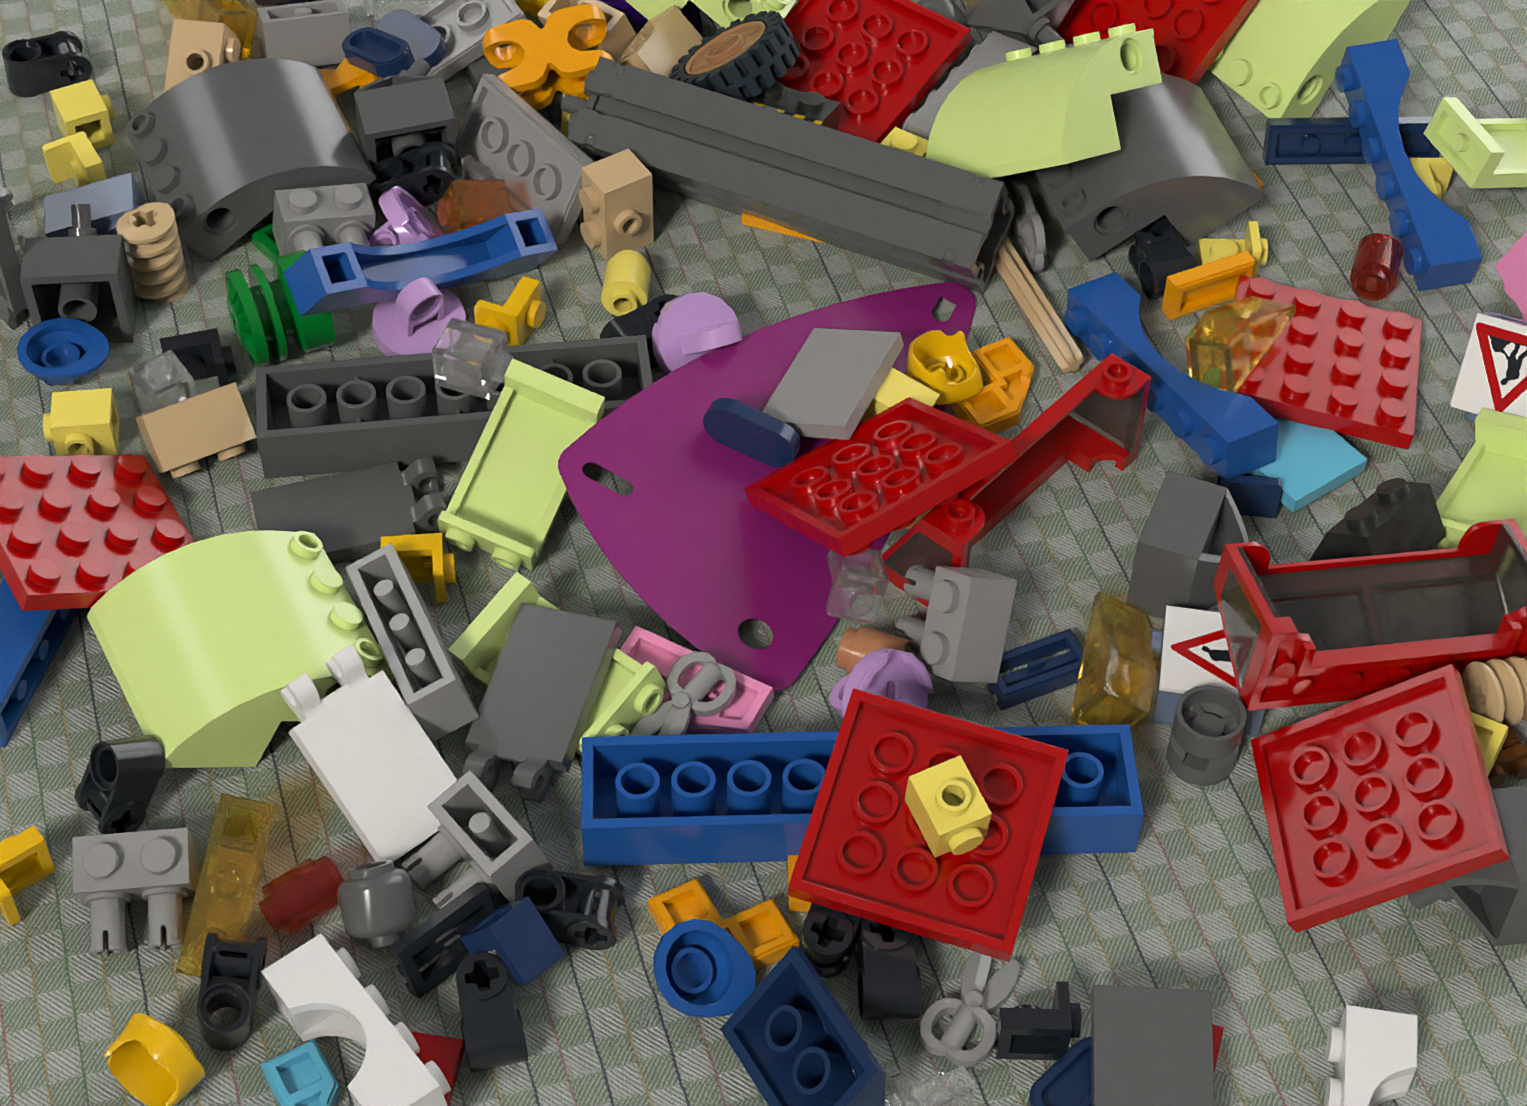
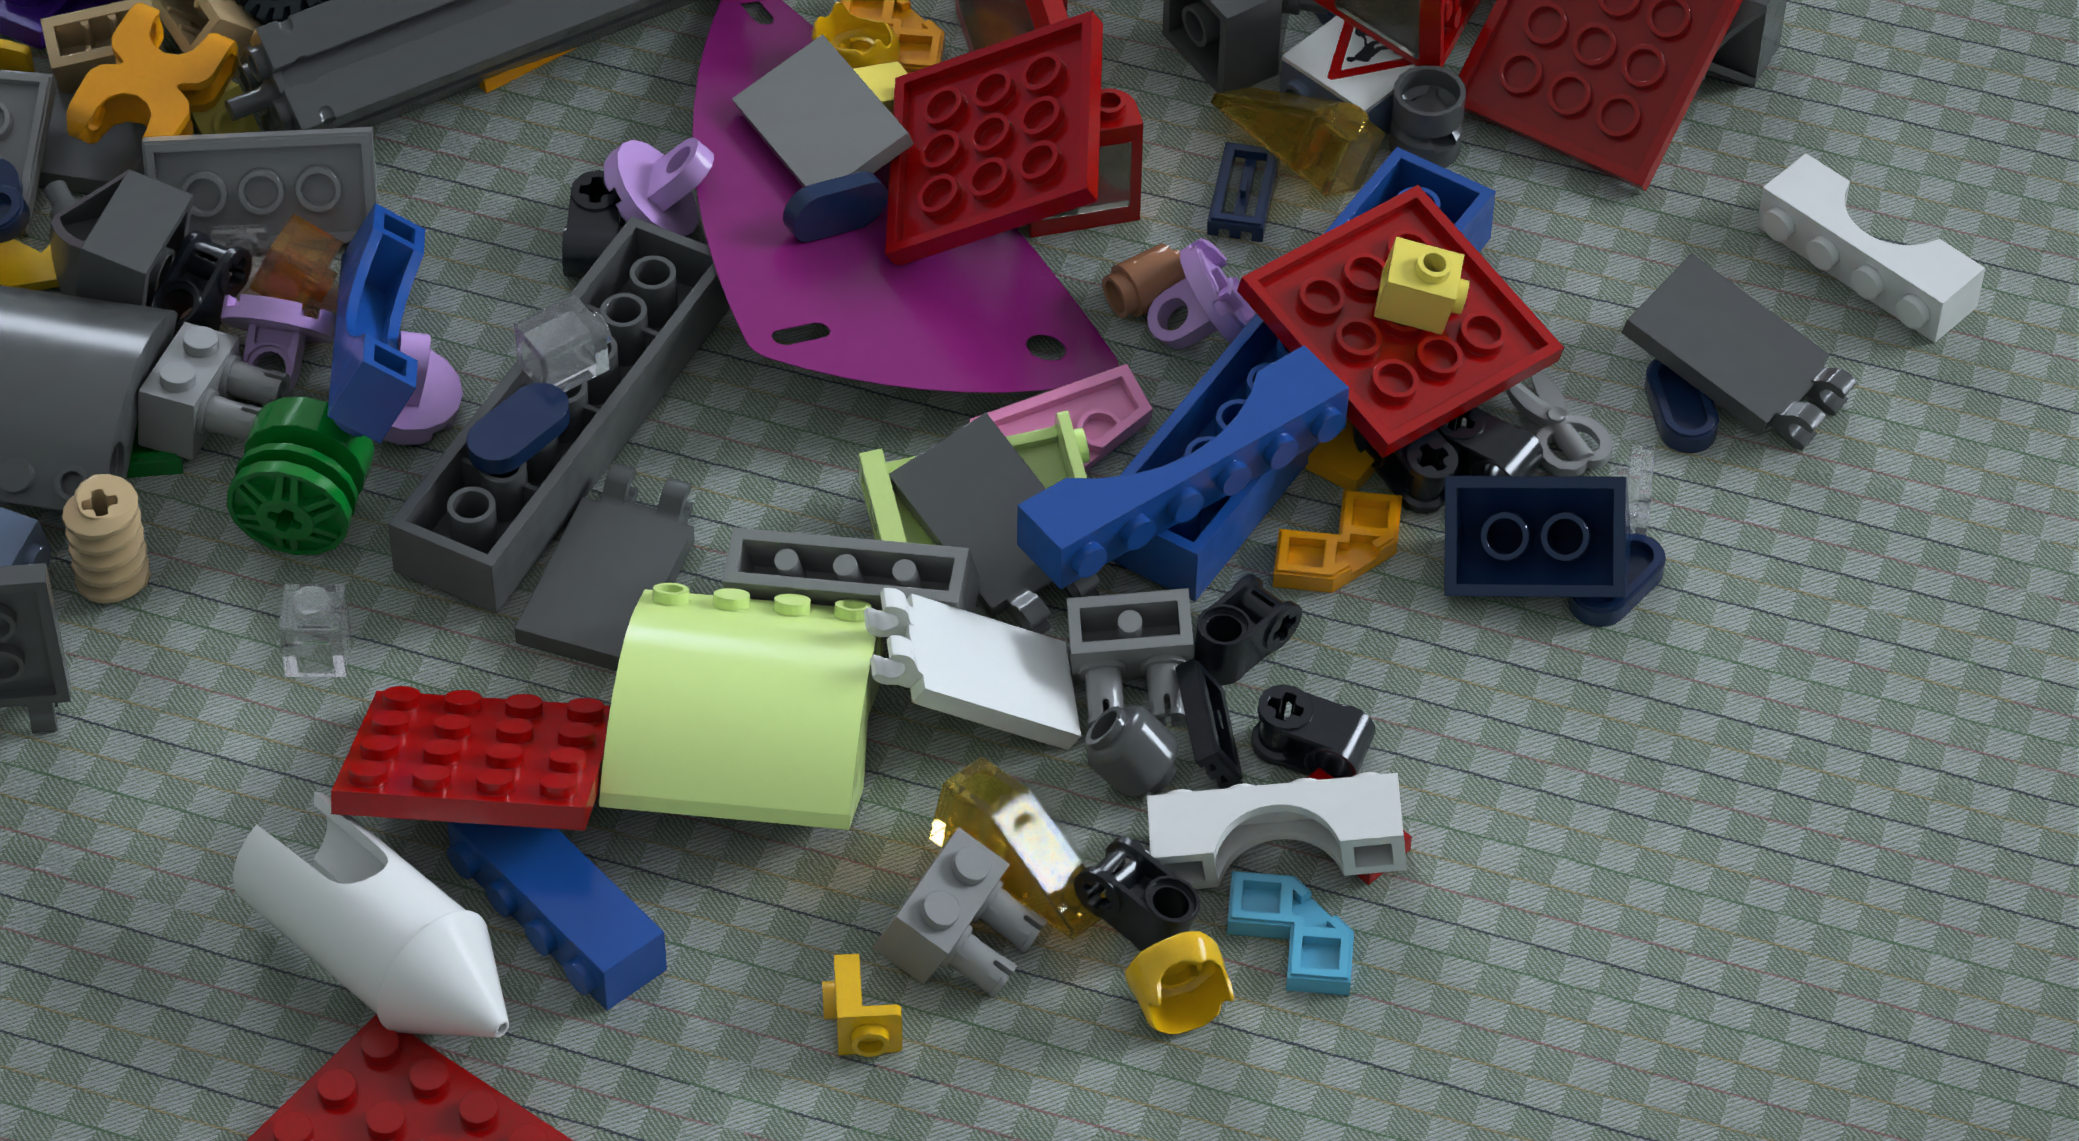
camera: 55 degrees left, 0 degrees up
blue piece [16,317,110,387] -> none
dark grey piece [20,204,138,343] -> none
light yellow brick [43,388,120,456] -> none
black piece [74,735,165,835] -> none
tan brick [135,382,257,478] -> none
black bracket [160,328,236,387] -> none
clear red brick [258,855,344,935] -> none
yellow bracket [381,533,456,603] -> none
yellowish green panel [438,358,605,571] -> none
dark blue panel [460,896,565,986] -> none
yellow bracket [474,276,546,347] -> none
tan brick [578,148,654,262] -> none
light yellow brick [601,250,651,316] -> none
light grey piece [629,651,737,736] -> none
blue piece [653,919,756,1018] -> none
clear bracket [826,549,889,624] -> none
light grey brick [894,564,1017,683] -> none
black bracket [995,981,1081,1060] -> none
none -> dark blue tile [466,383,570,474]
none -> blue arch [1017,345,1349,589]

